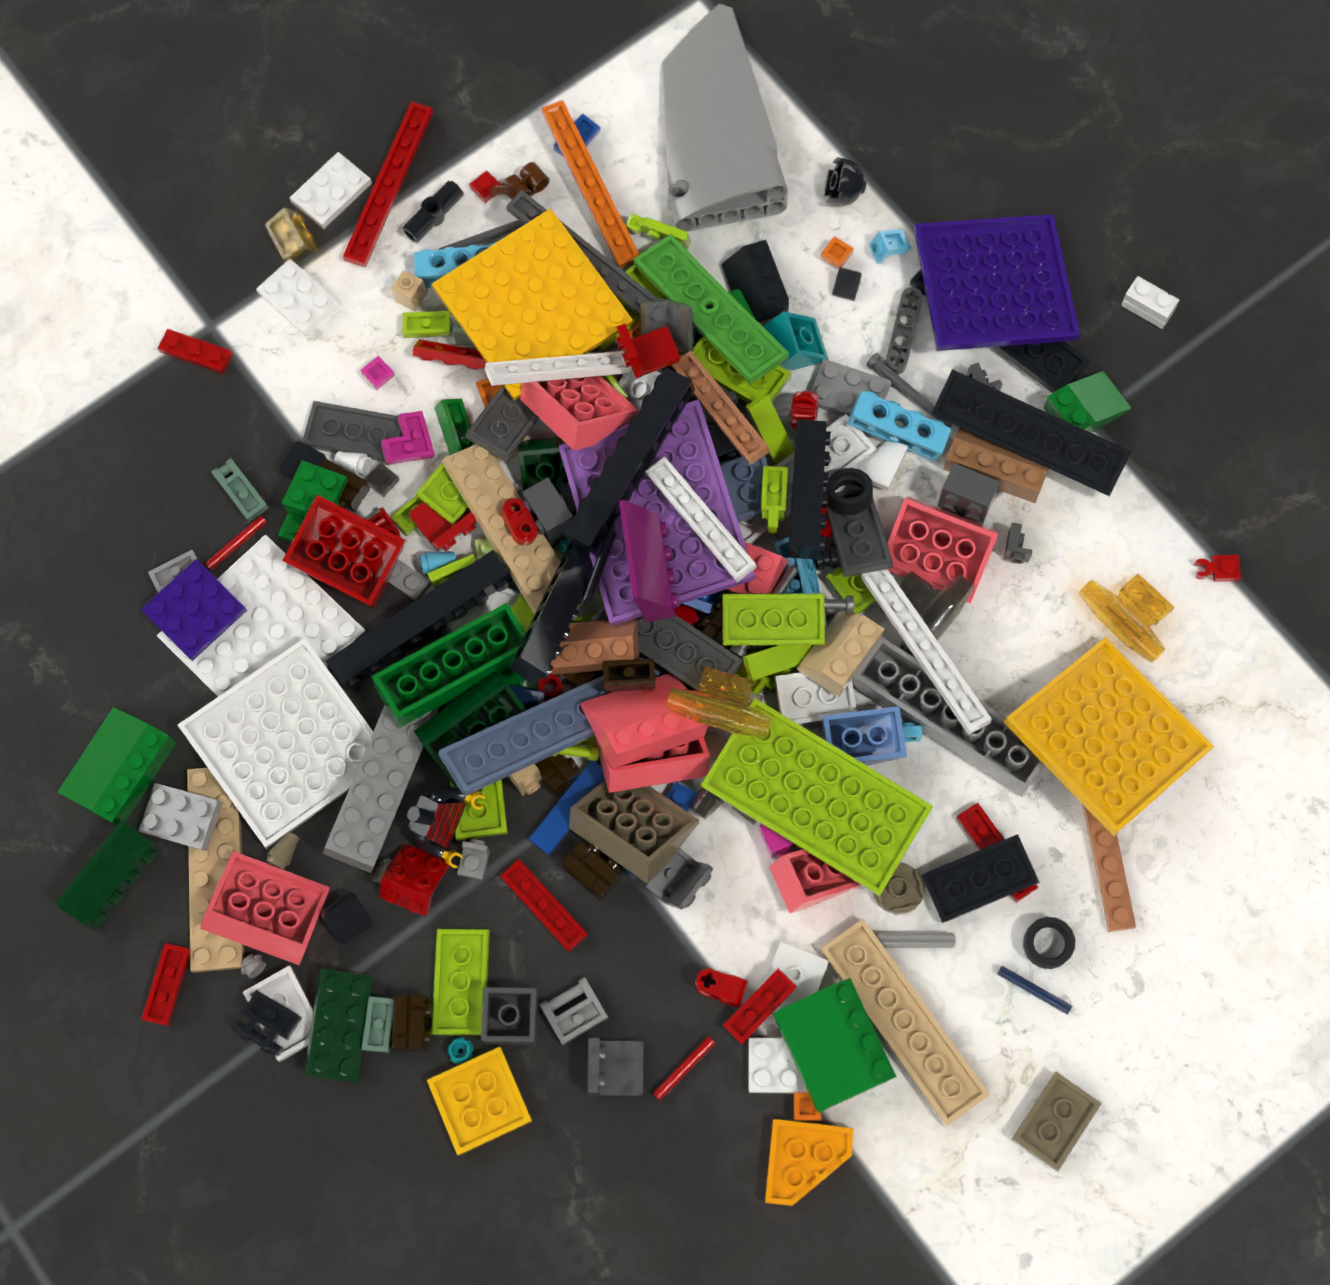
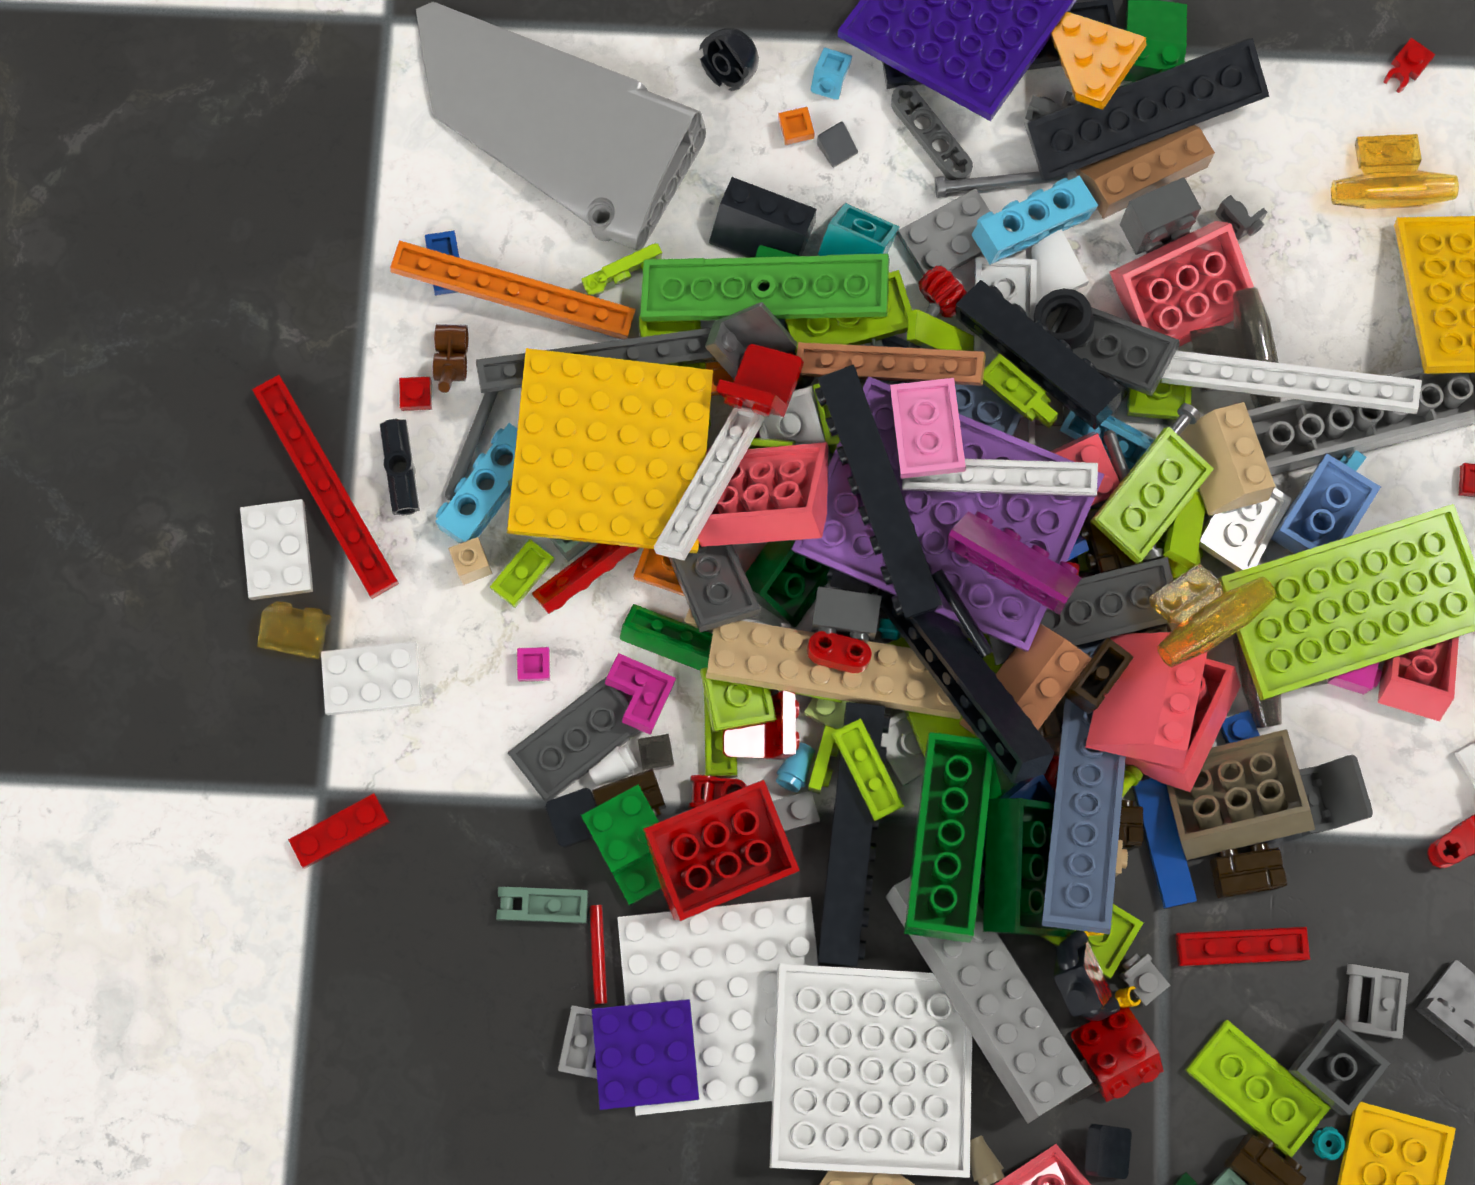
camera: 55 degrees left, 5 degrees up
none -> lime tile [831,719,904,821]
none -> bright pink plate [890,378,966,479]
none -> light orange plate [1051,12,1146,110]

